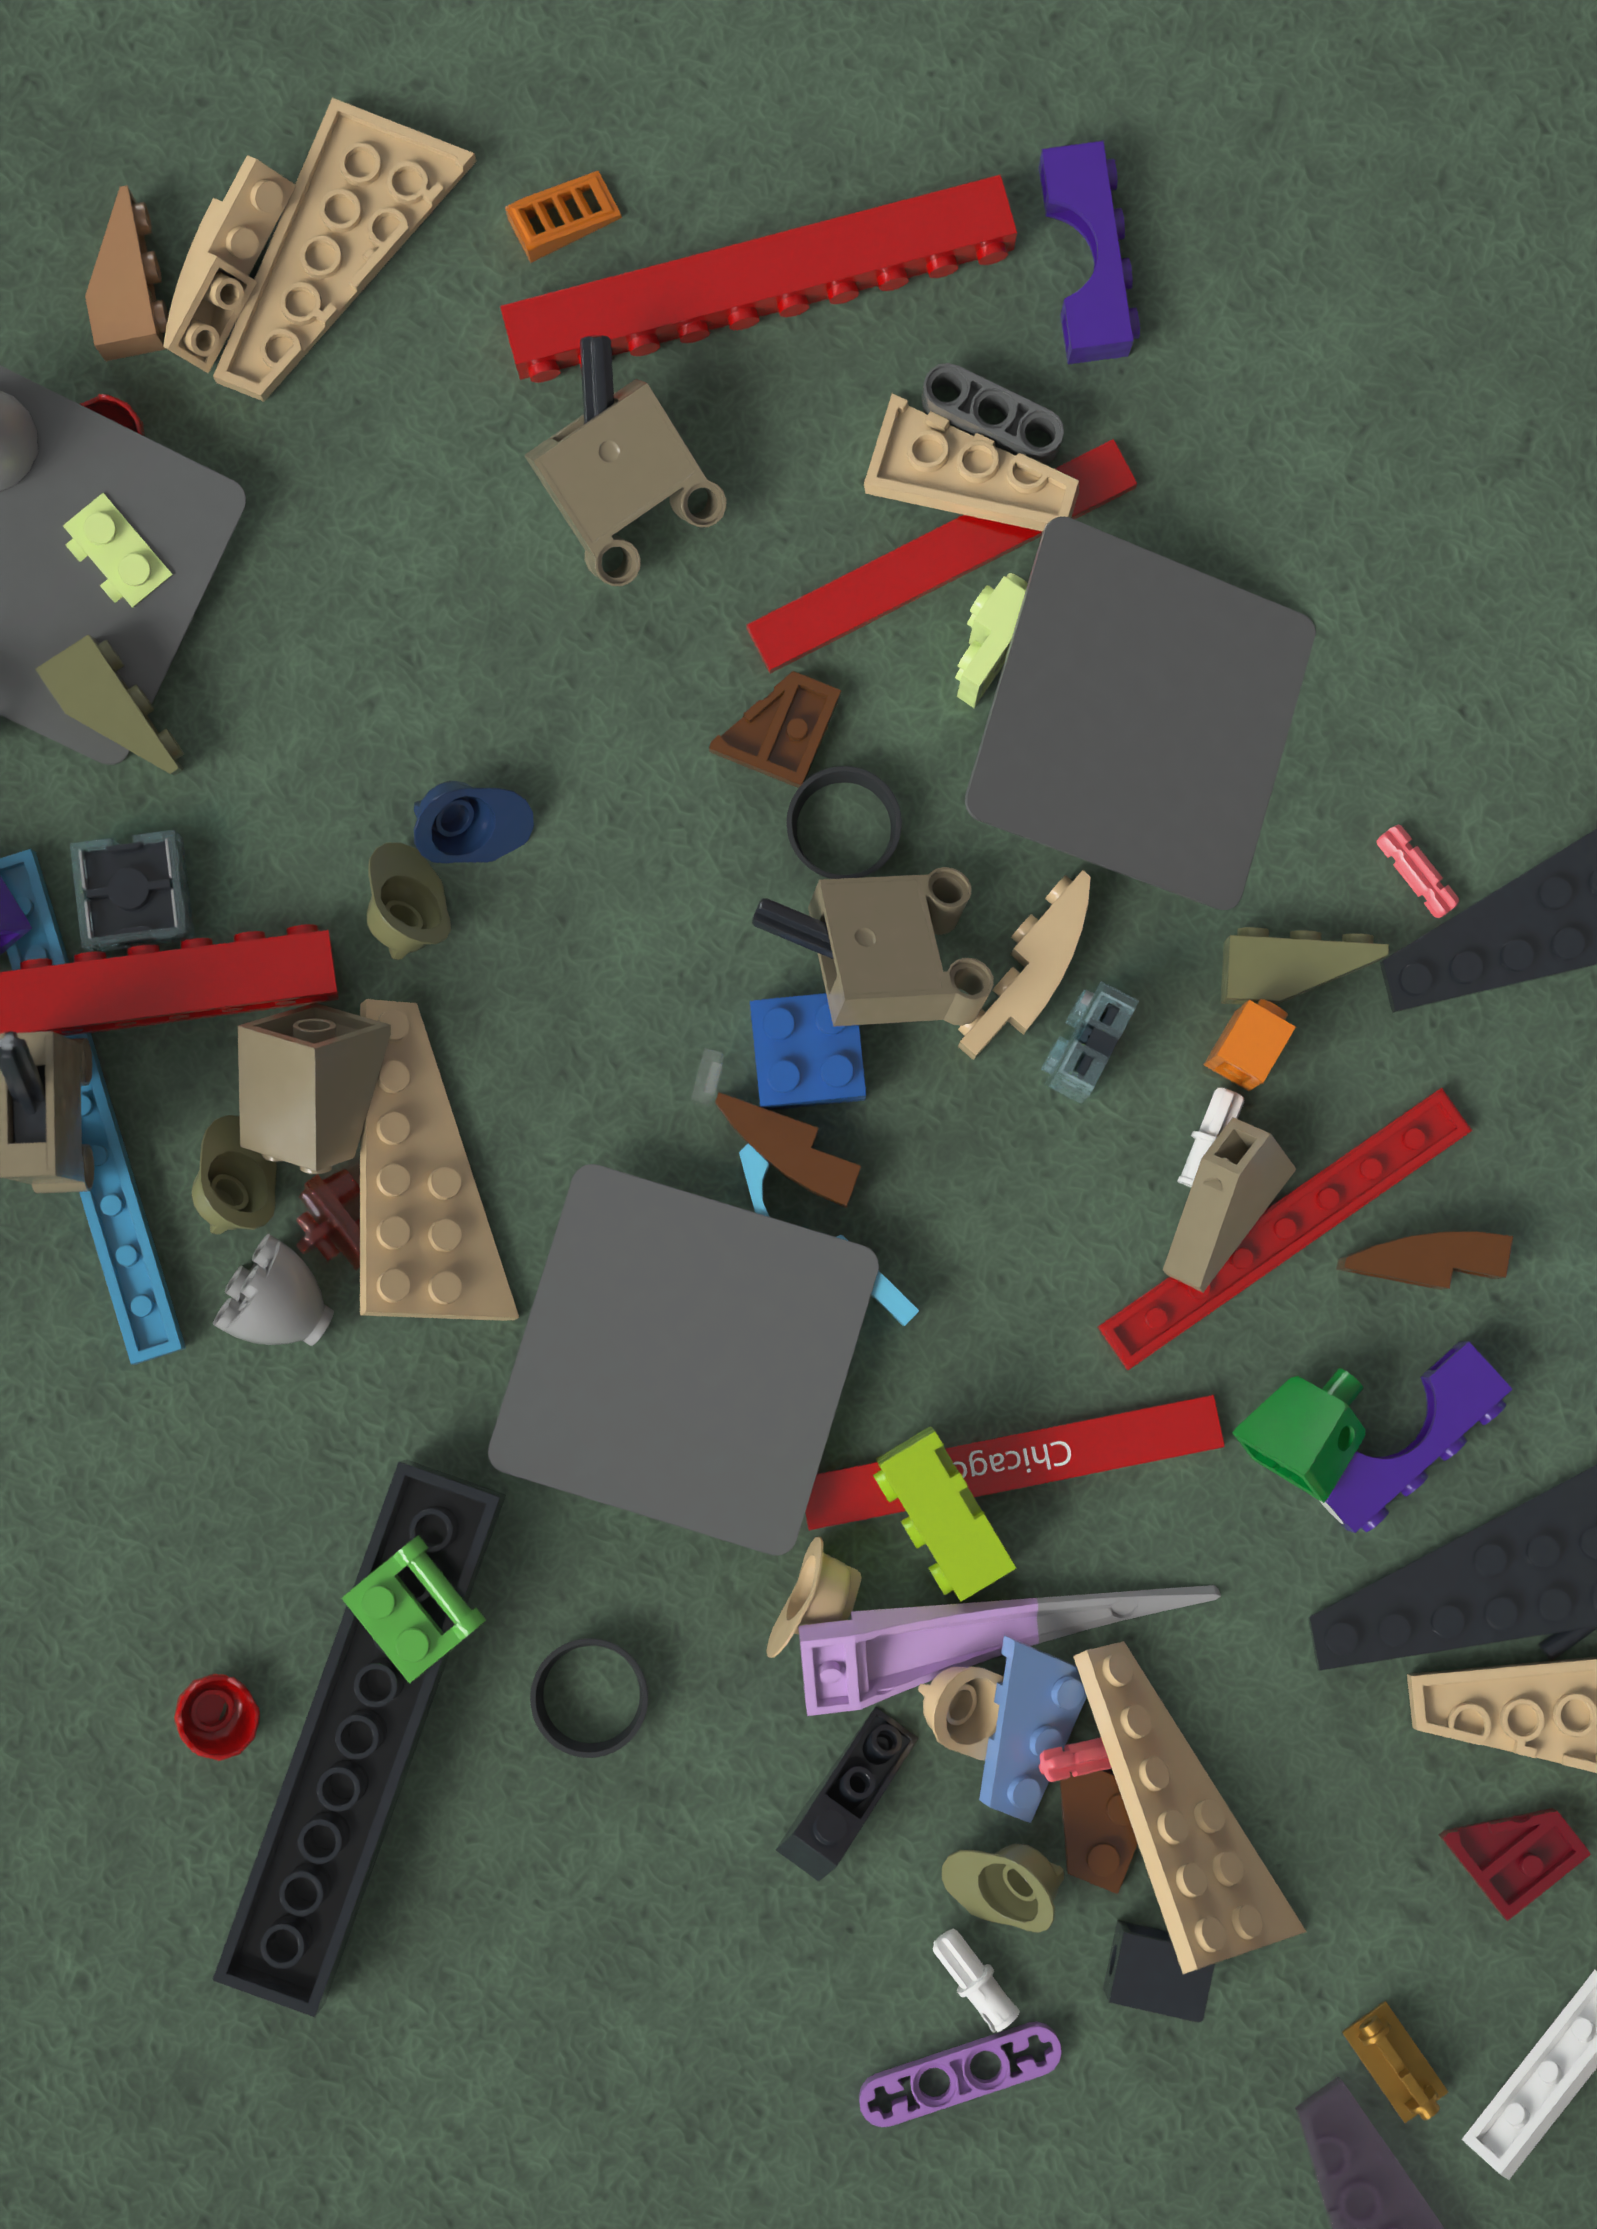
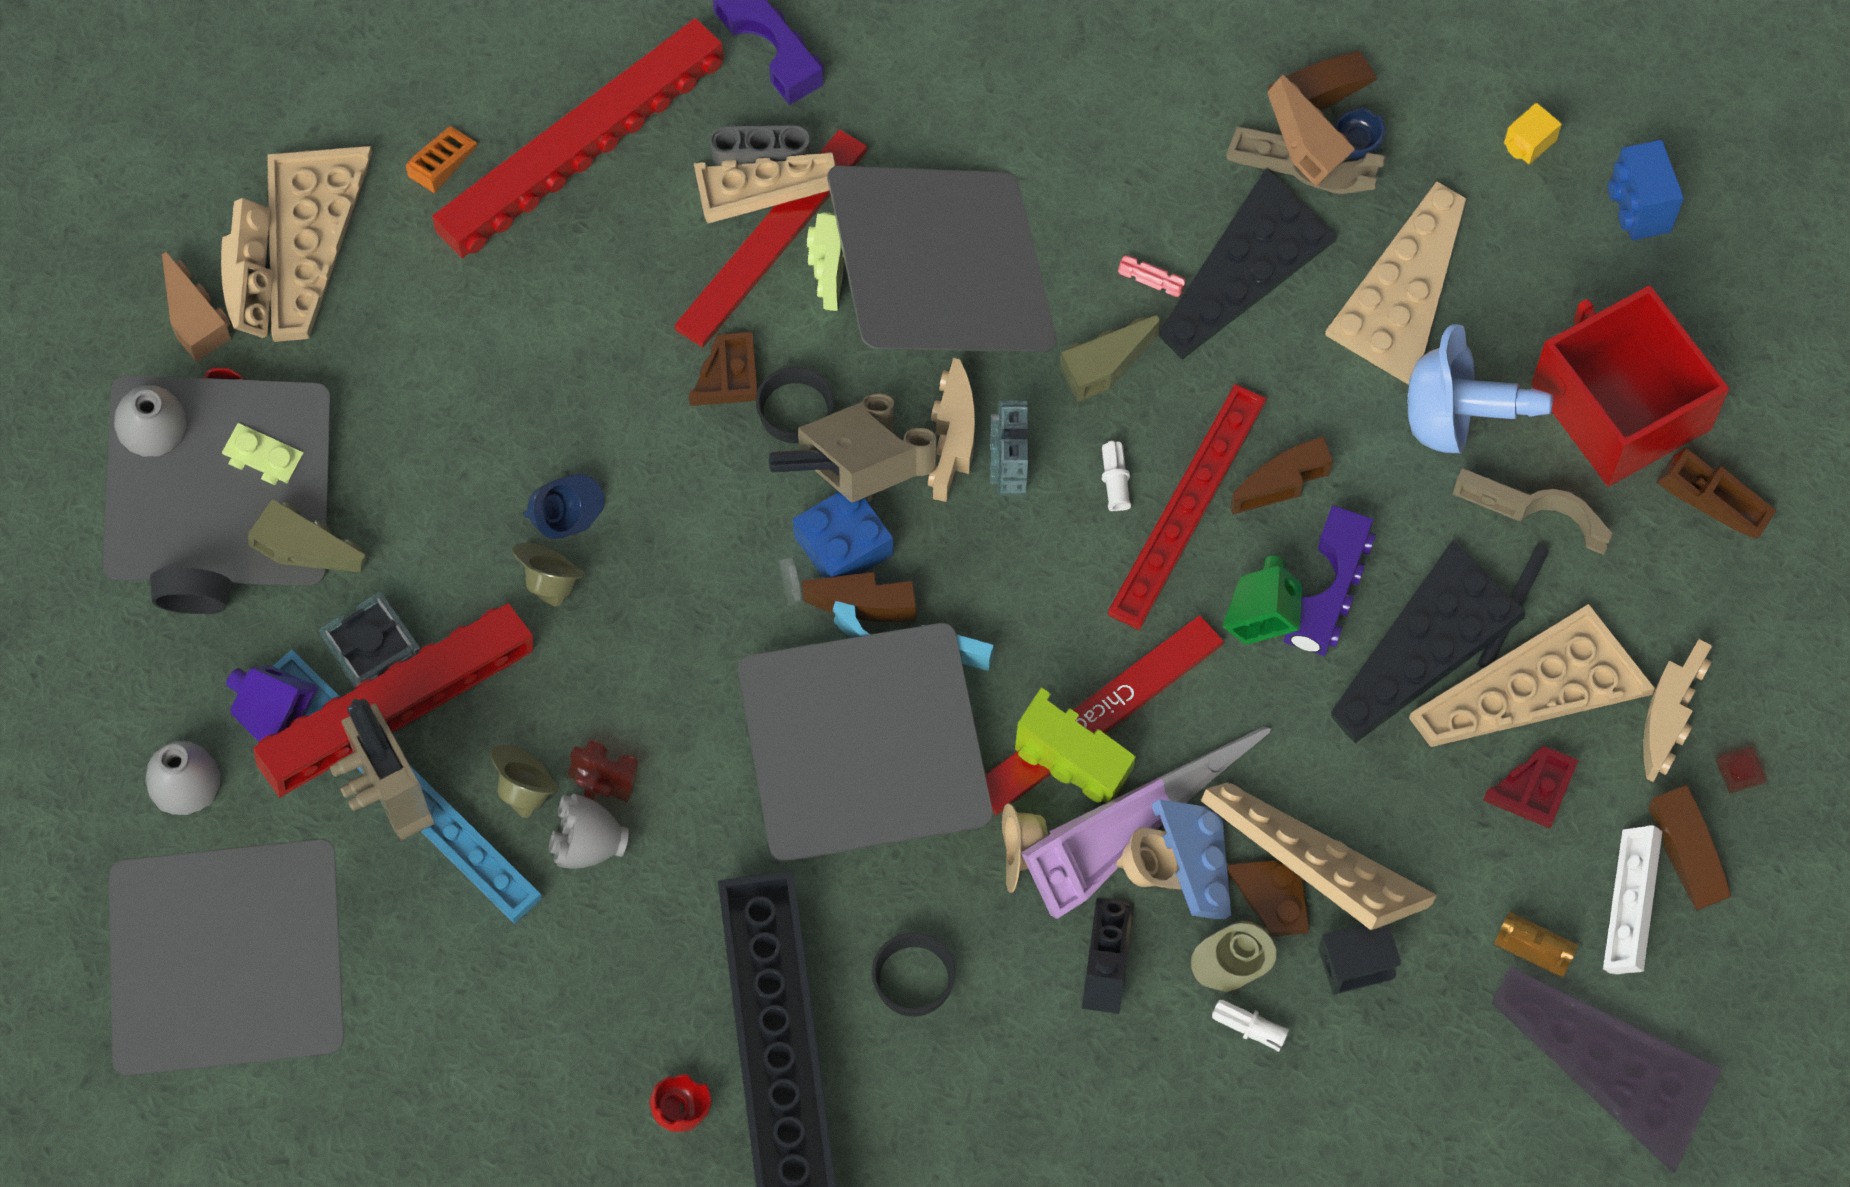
camera: 30 degrees left, 20 degrees down
dark tan slope [238,1003,391,1174] -> none
bright green plate [341,1535,486,1683] -> none
tan wing [360,999,519,1321] -> none
dark tan piece [524,335,726,586] -> none
medium lavender beam [859,2022,1062,2127] -> none
coral axle [1039,1737,1112,1782] -> none
dark tan slope [1163,1117,1296,1292] -> none
orange brick [1204,999,1296,1091] -> none

